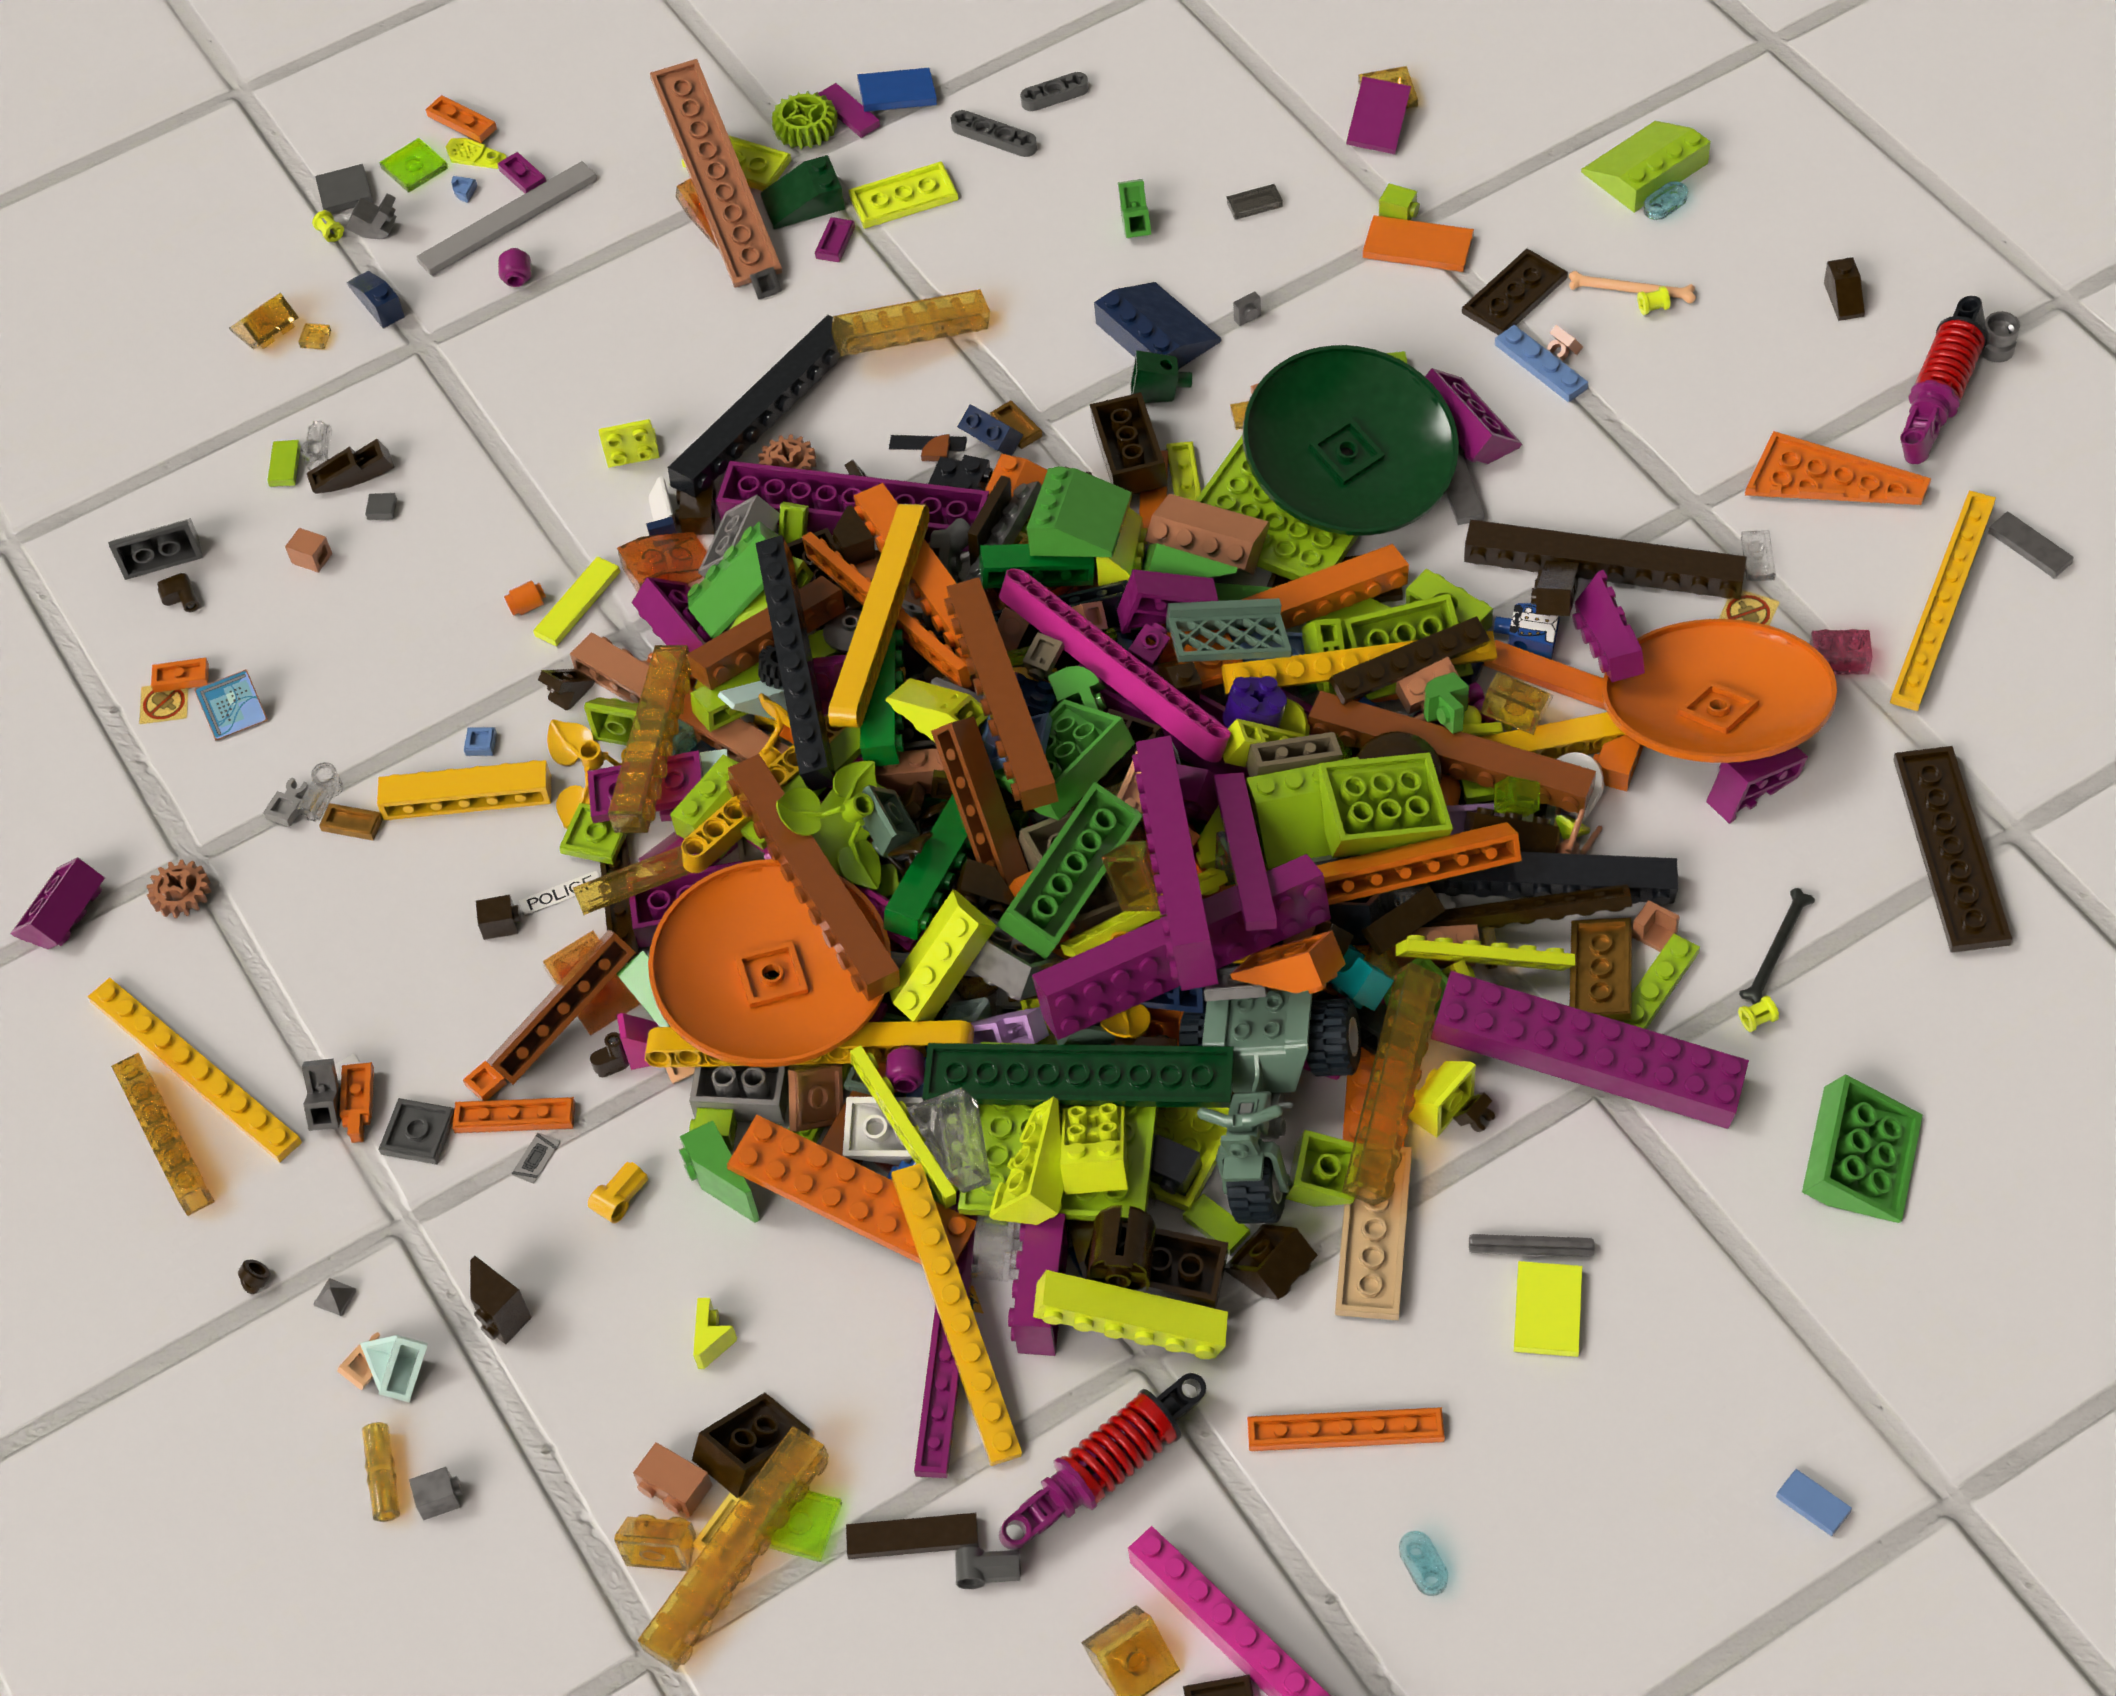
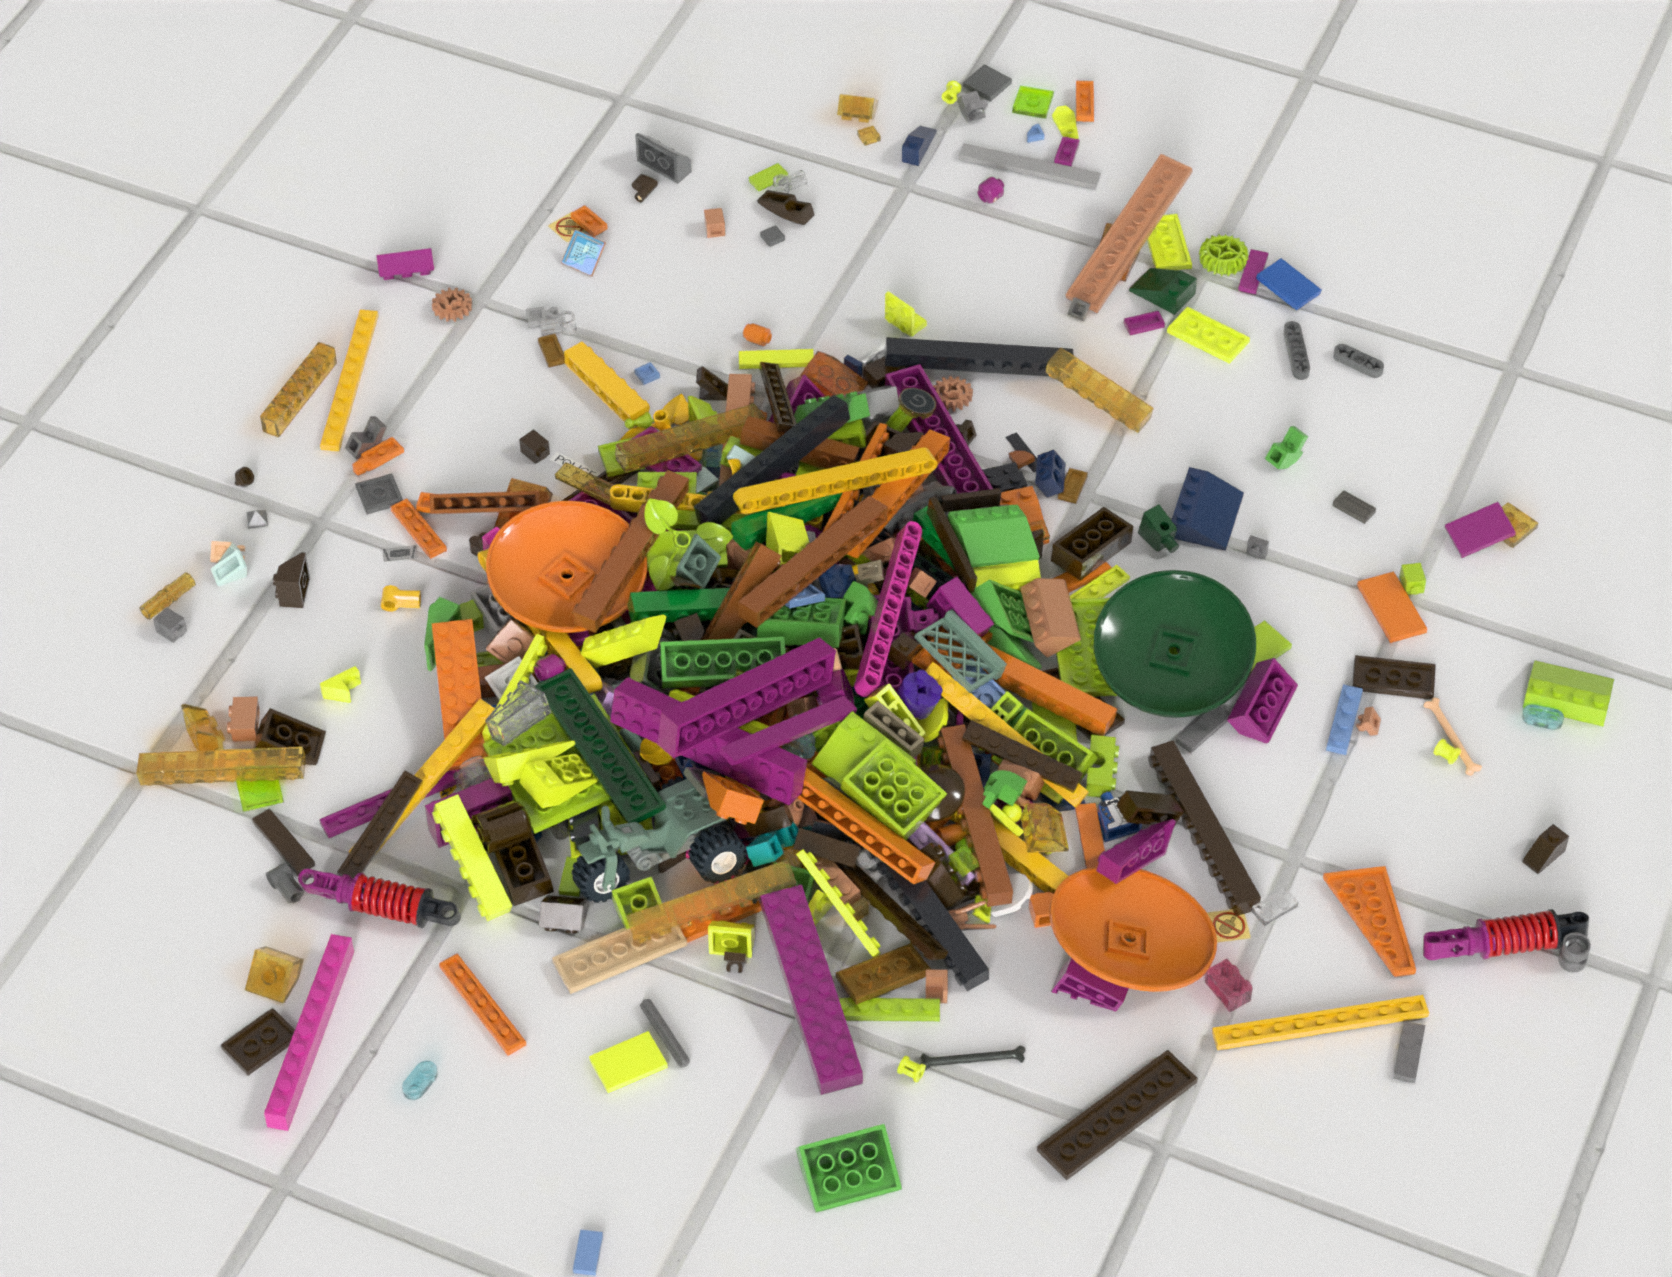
camera: 50 degrees right, 5 degrees down
none -> dark brown plate [337,770,423,878]
none -> lime piece [624,412,654,429]
none -> dark brown tile [759,362,797,432]
none -> tile [898,388,936,419]
none -> dark brown tile [927,497,977,593]

